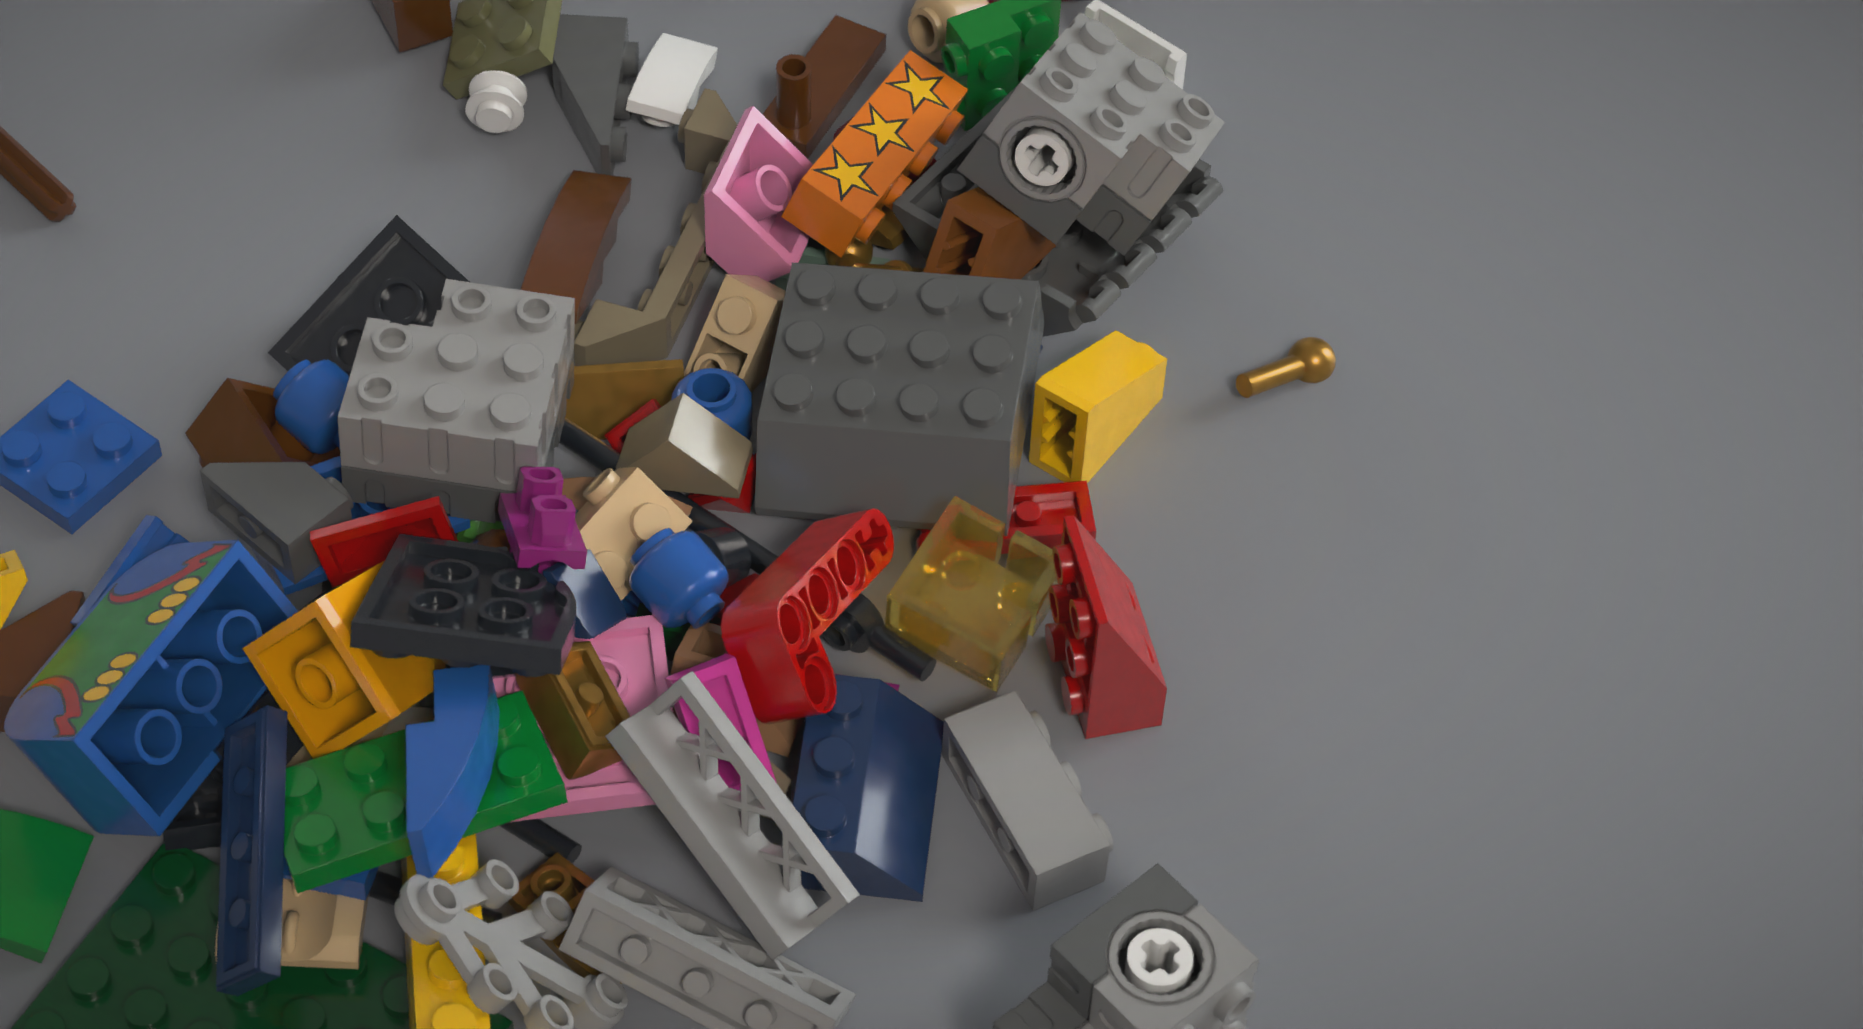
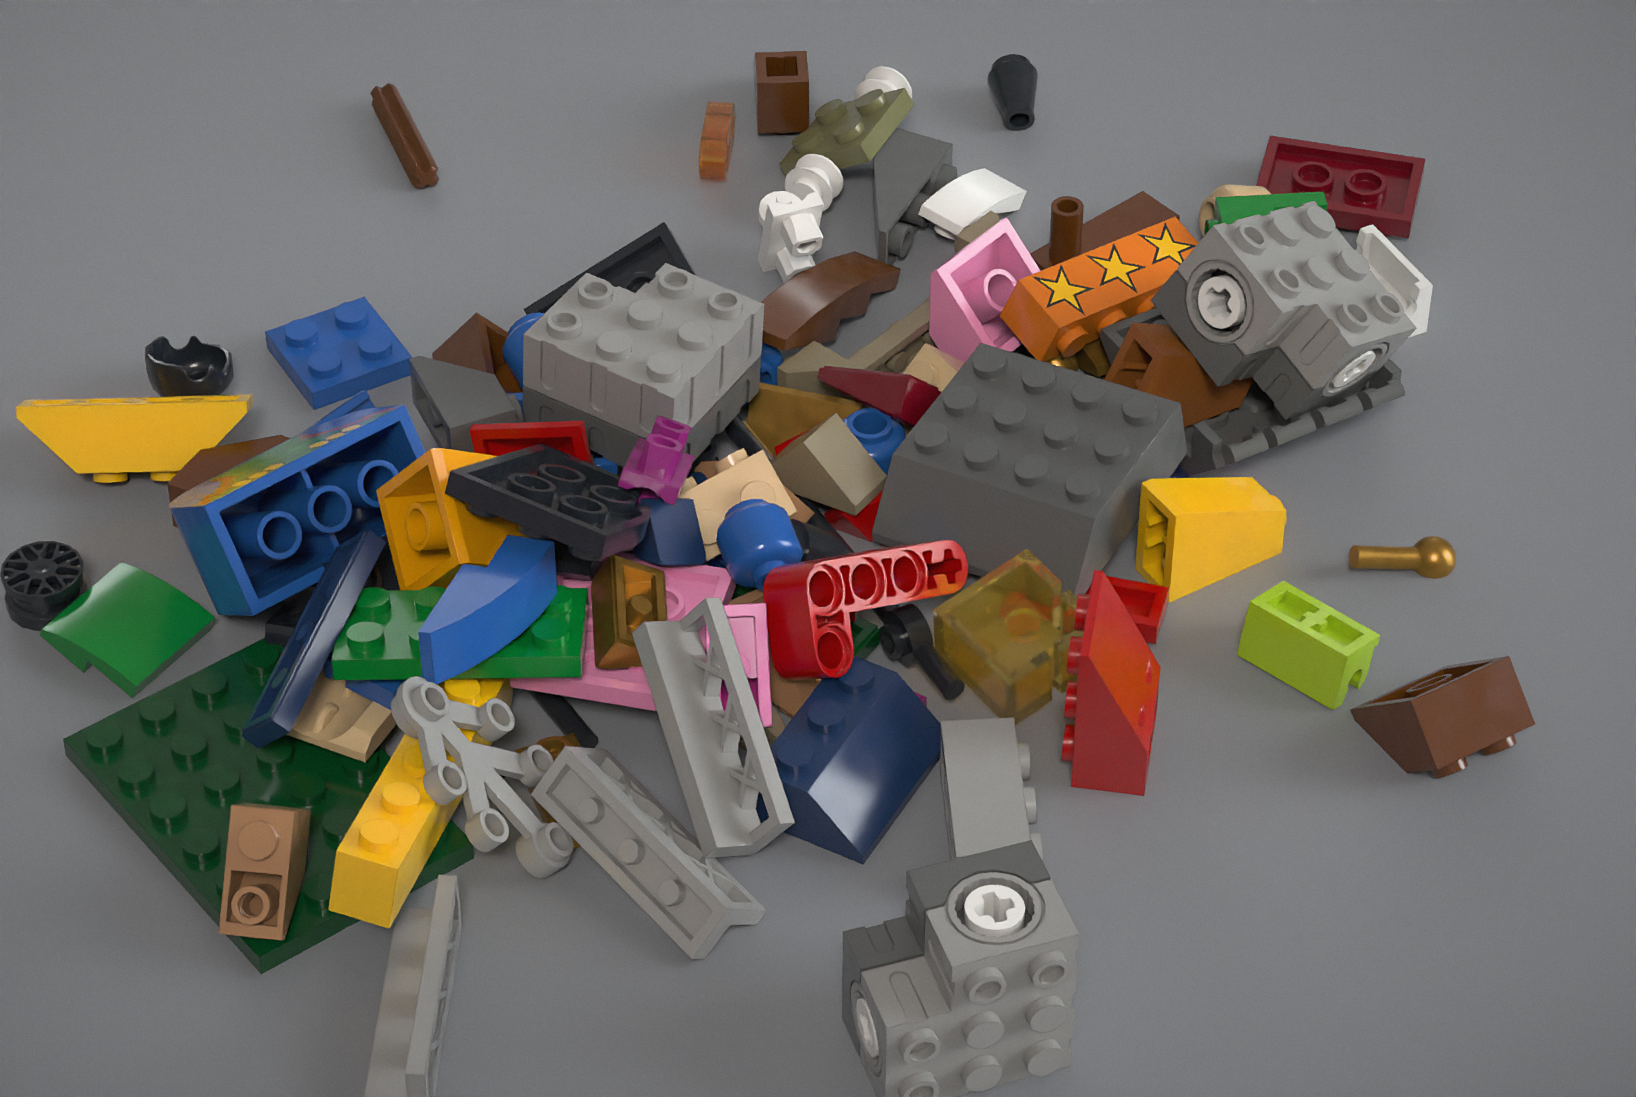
camera: 25 degrees right, 10 degrees down
none -> clear orange beam [699,101,735,180]
none -> white hips [757,191,824,284]
none -> dark red slope [817,366,941,427]
none -> lime hinge [1237,580,1381,710]
none -> reddish brown slope [1350,656,1535,778]

